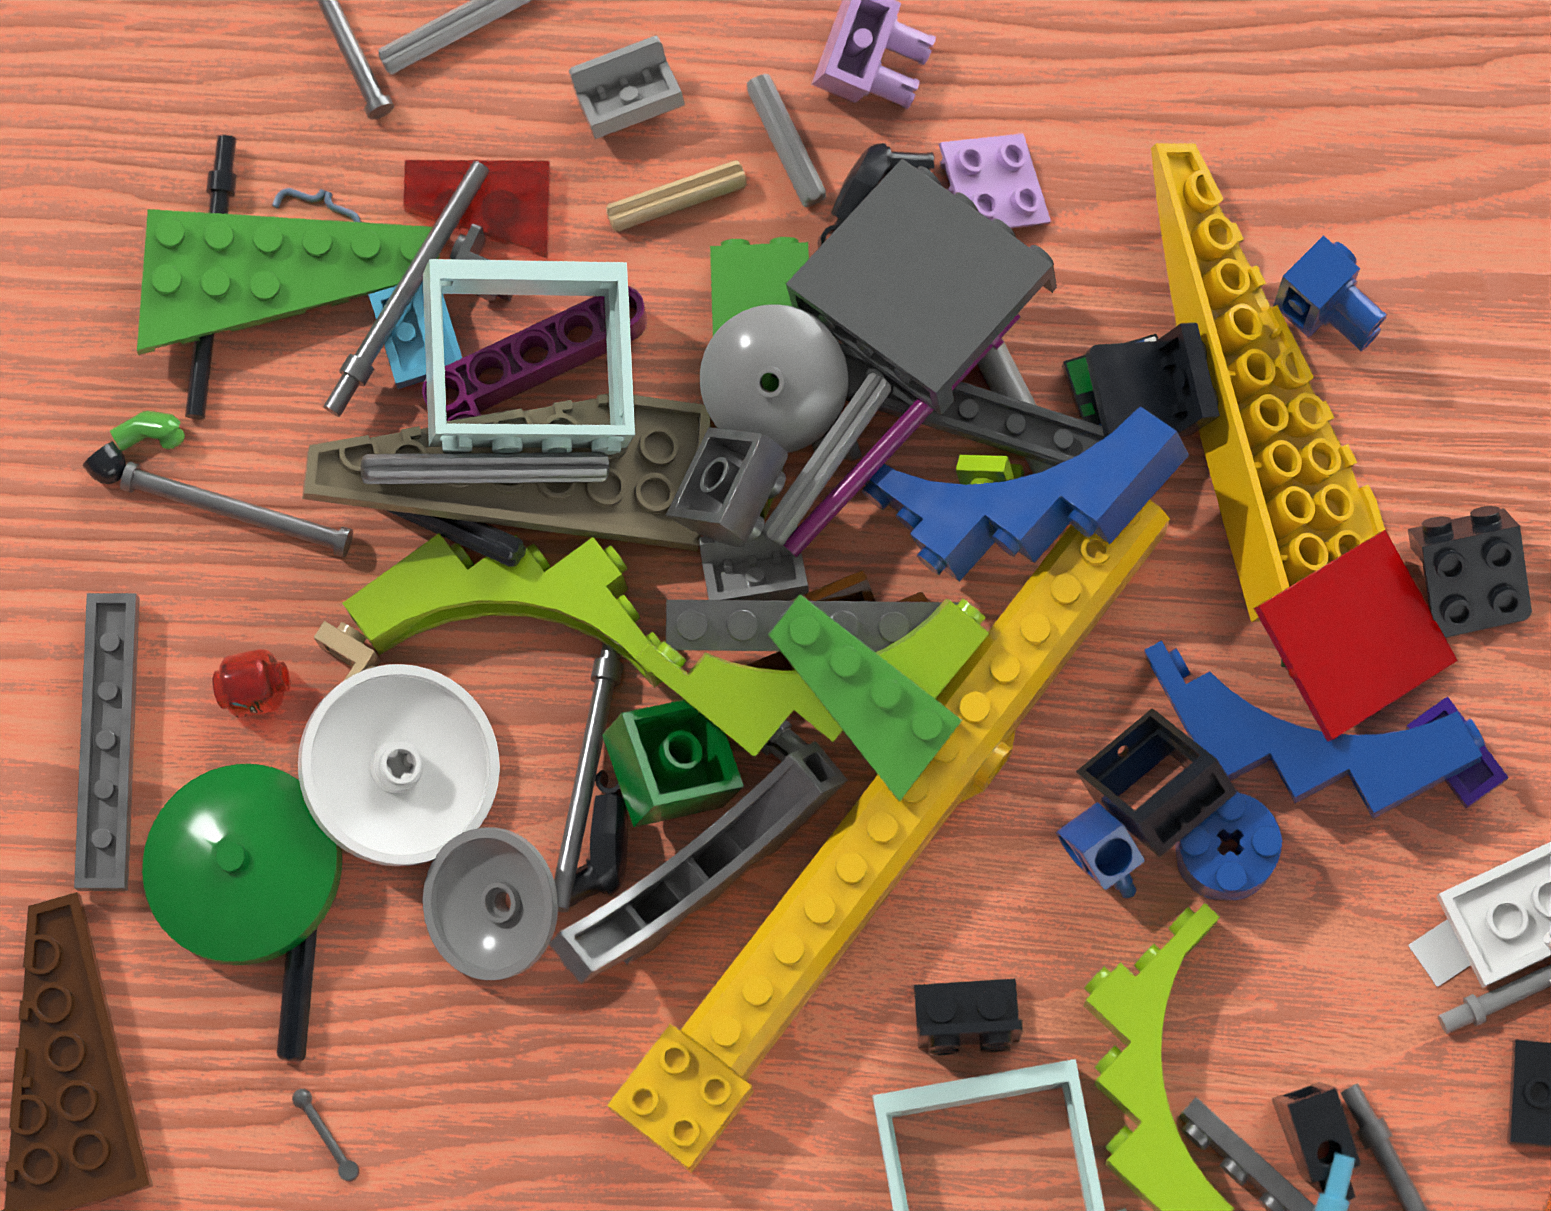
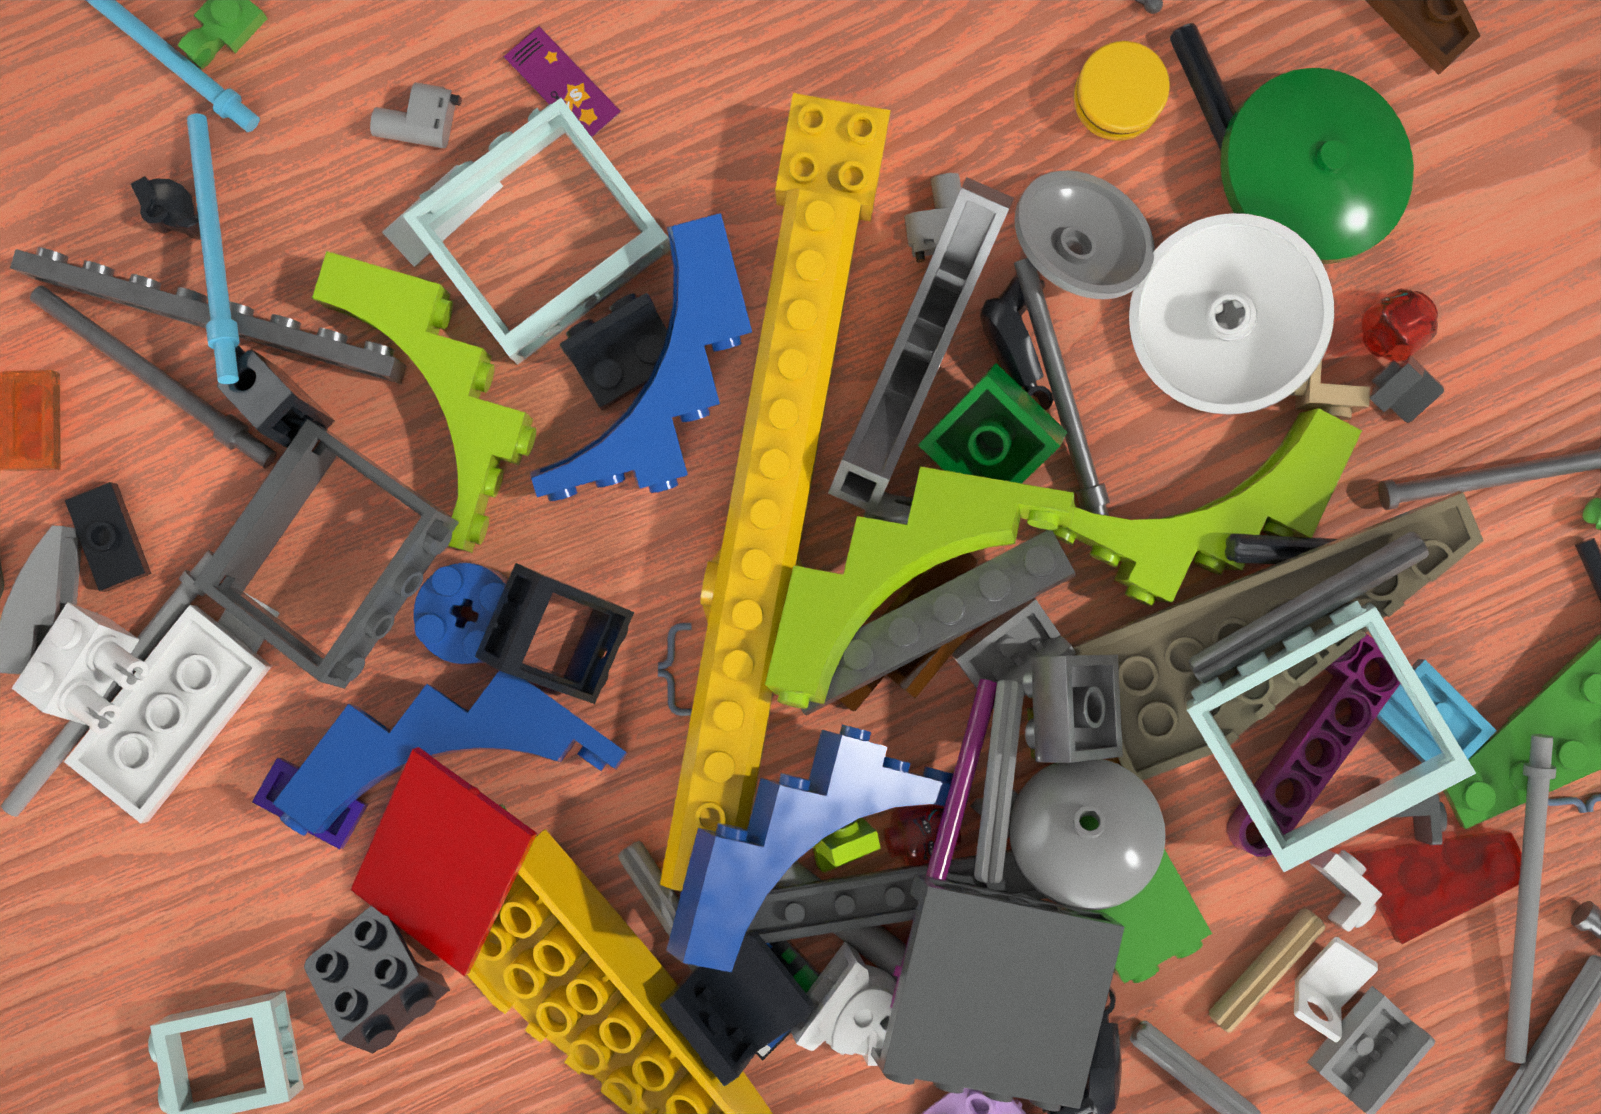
camera: 150 degrees right, 10 degrees up
flat silver plate [74,593,140,891] -> none
flat silver bar [323,161,490,417] -> none
bright green wing [768,594,962,802] -> none
blue piece [1056,802,1145,898] -> none
none -> dark grey window [193,419,459,689]
none -> blue arch [530,213,752,501]
none -> light grey axle [618,841,699,971]
none -> sand blue piece [658,623,692,716]
none -> white piece [790,941,896,1066]
none -> clear red head [883,804,961,866]
none -> light grey piece [904,173,961,263]
none -> yellow head [1073,41,1170,141]
none -> white bracket [1294,937,1378,1042]
none -> white bracket [1309,850,1383,932]
none -> dark grey bracket [1370,355,1444,423]
none -> light grey bar [1505,734,1556,1063]

